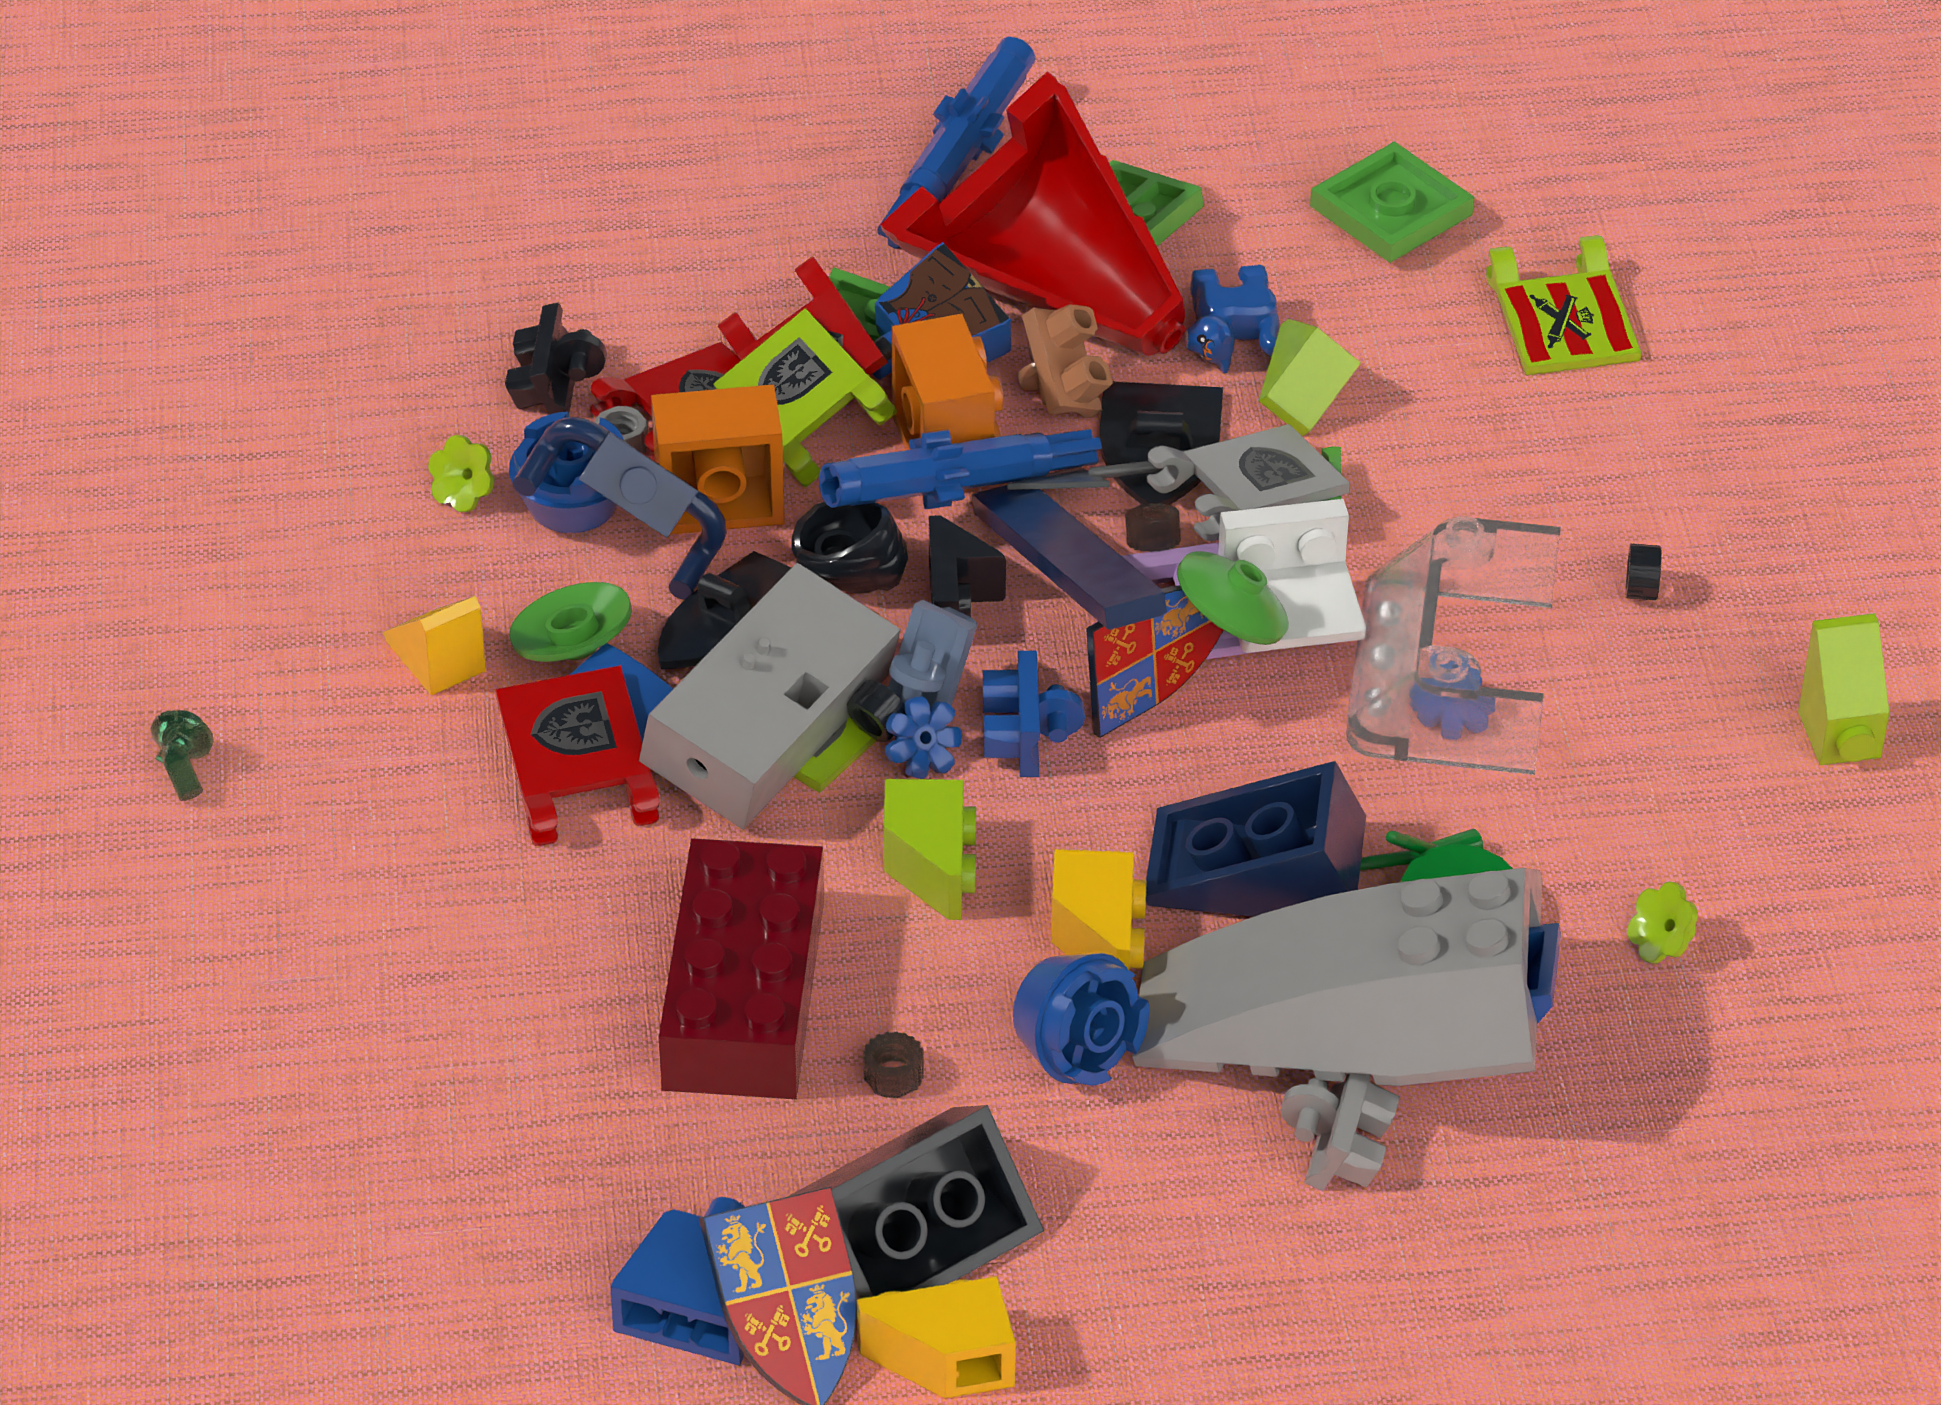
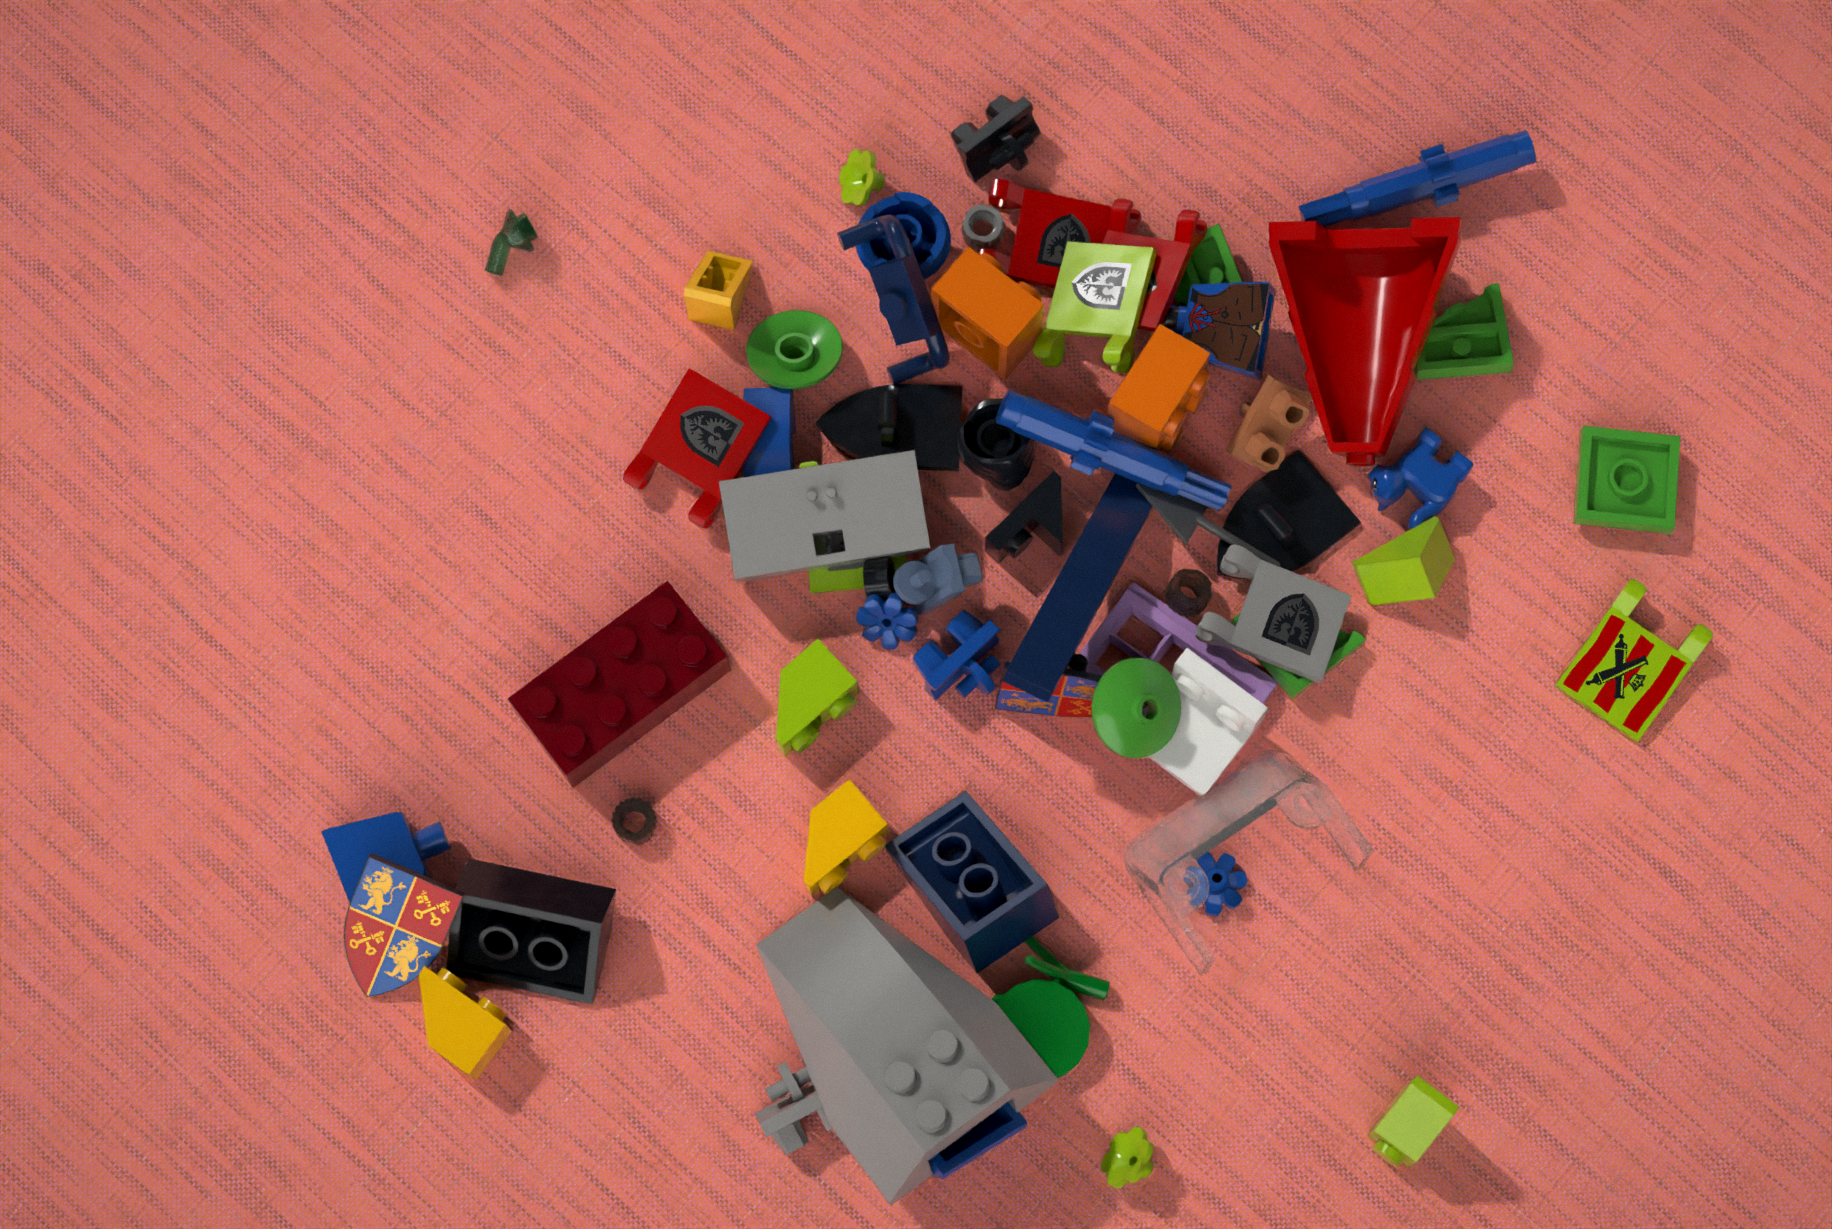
camera: 50 degrees right, 30 degrees up
blue cone [1013,953,1149,1086] -> none
black axle [1625,543,1662,601] -> none

